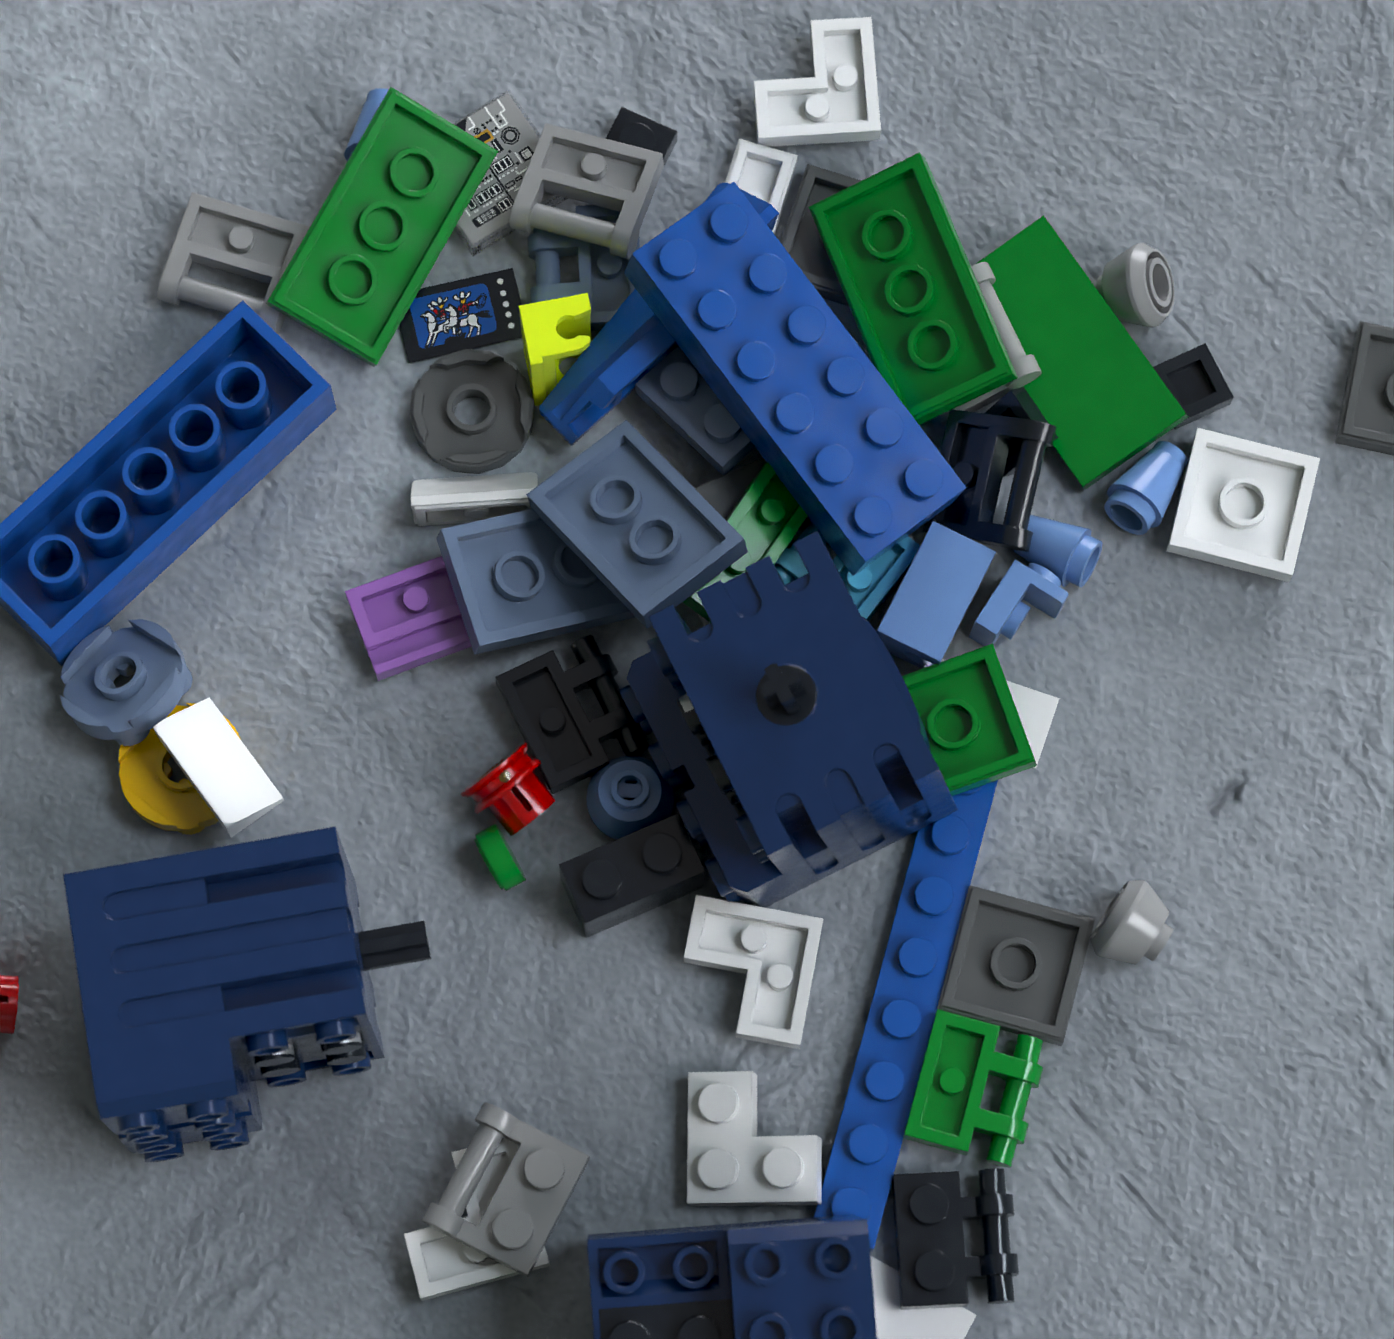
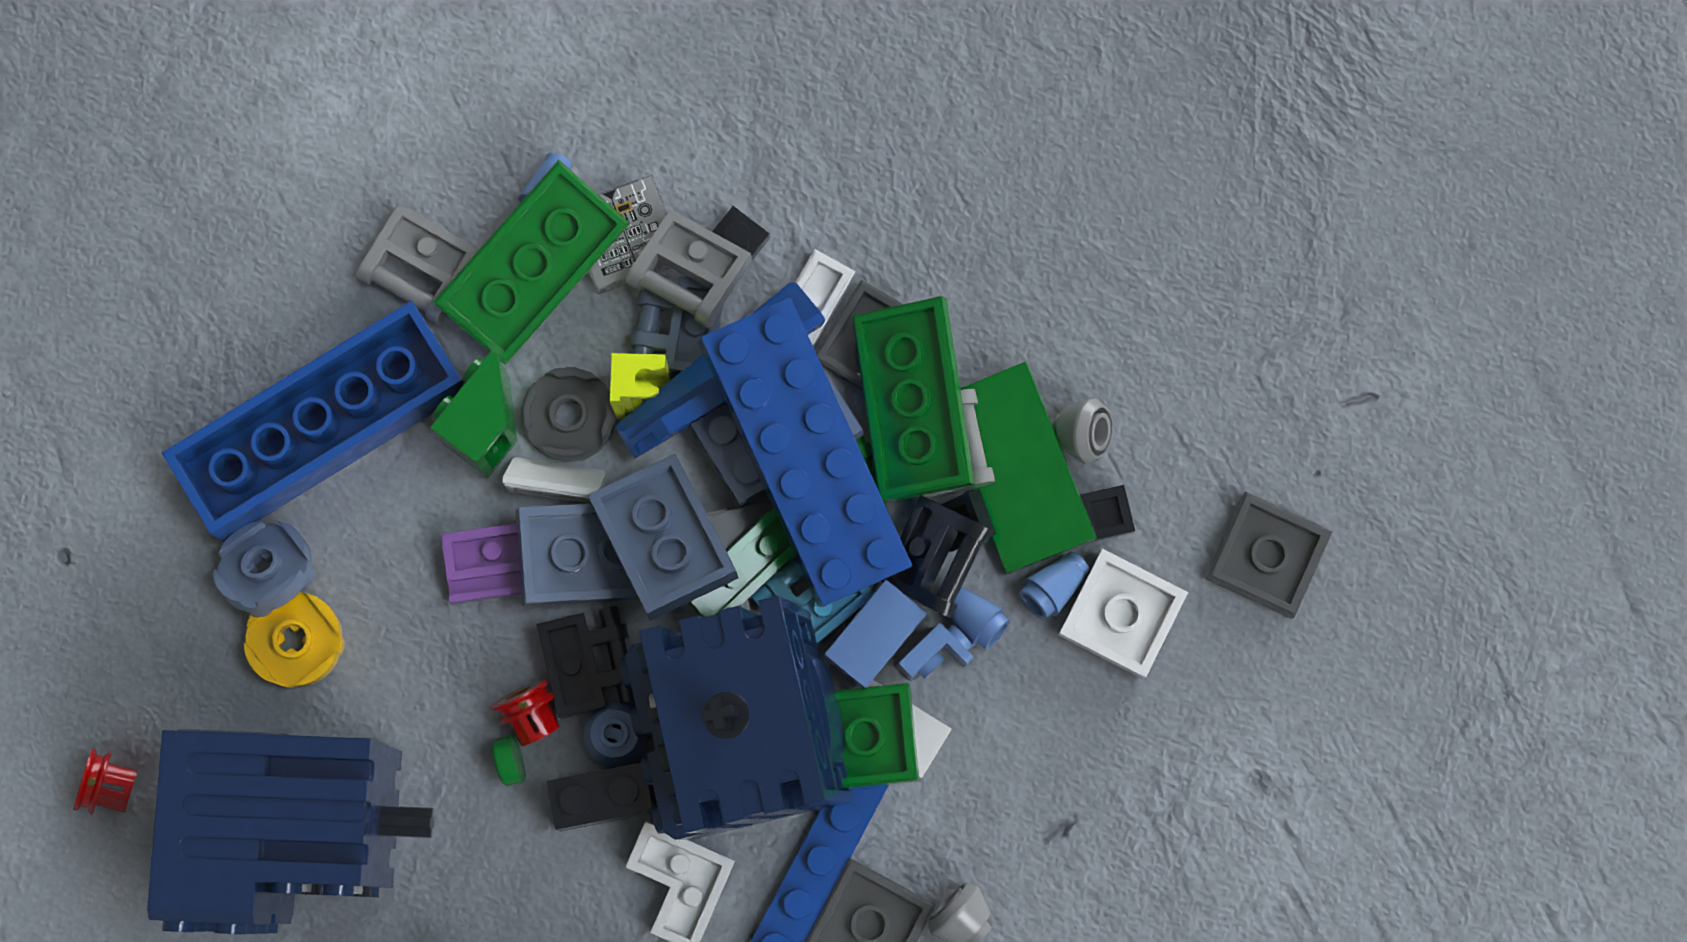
camera: 10 degrees right, 5 degrees up
white slope [153,698,284,838] -> none
black sticker [400,268,522,363] -> none
white plate [753,17,881,147] -> none
none -> green slope [430,351,517,478]

